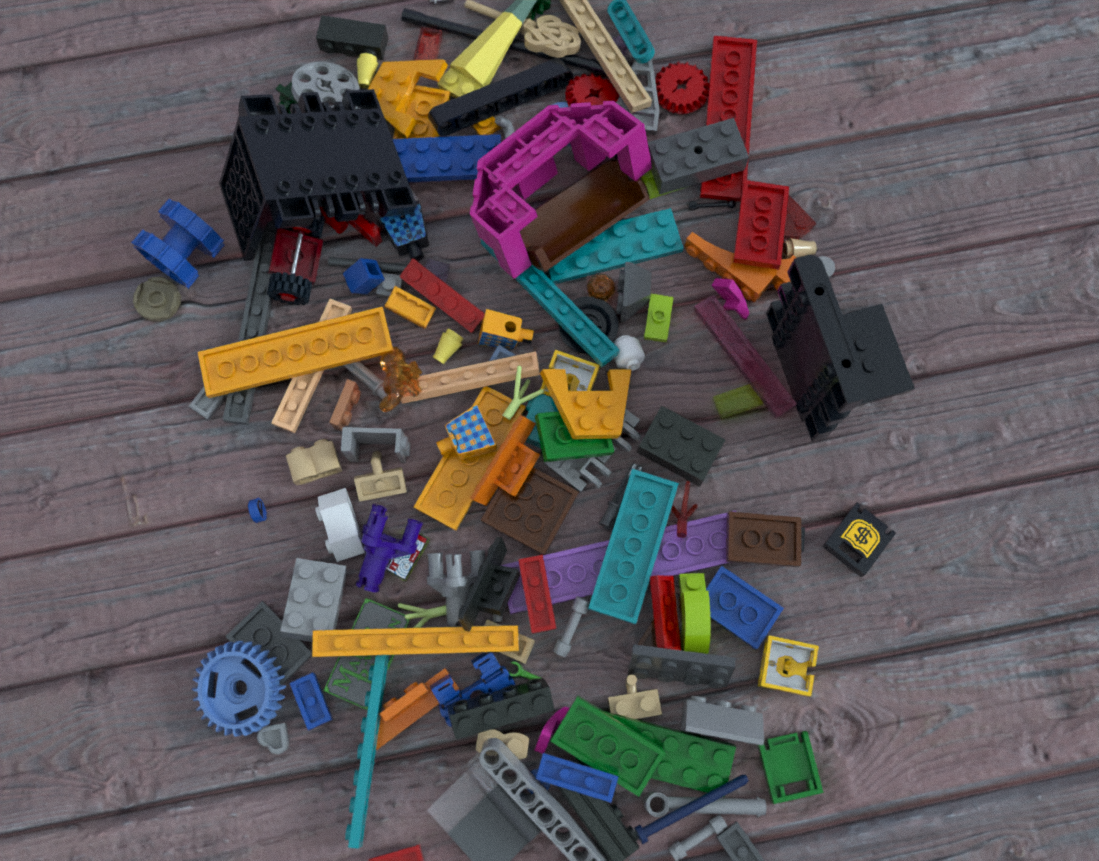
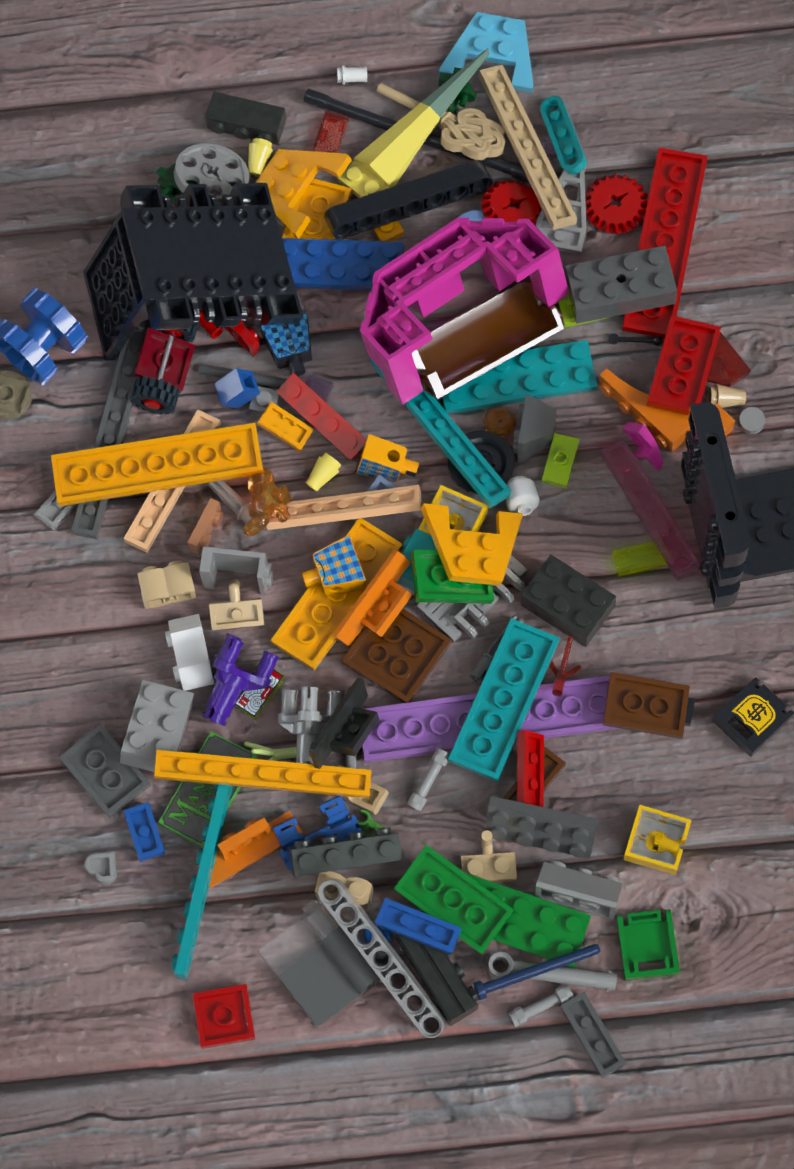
camera: 10 degrees right, 5 degrees down
medium blue gear [191,640,286,737] -> none
blue tile [248,498,267,523] -> none
light grey bar [495,116,514,140] -> none
yellowish green plant [502,366,544,420] -> none
red plate [518,555,556,634] -> none
dark pink slope [534,707,569,754] -> none
lime arch [678,573,711,654] -> none
blue plate [706,566,784,650] -> none

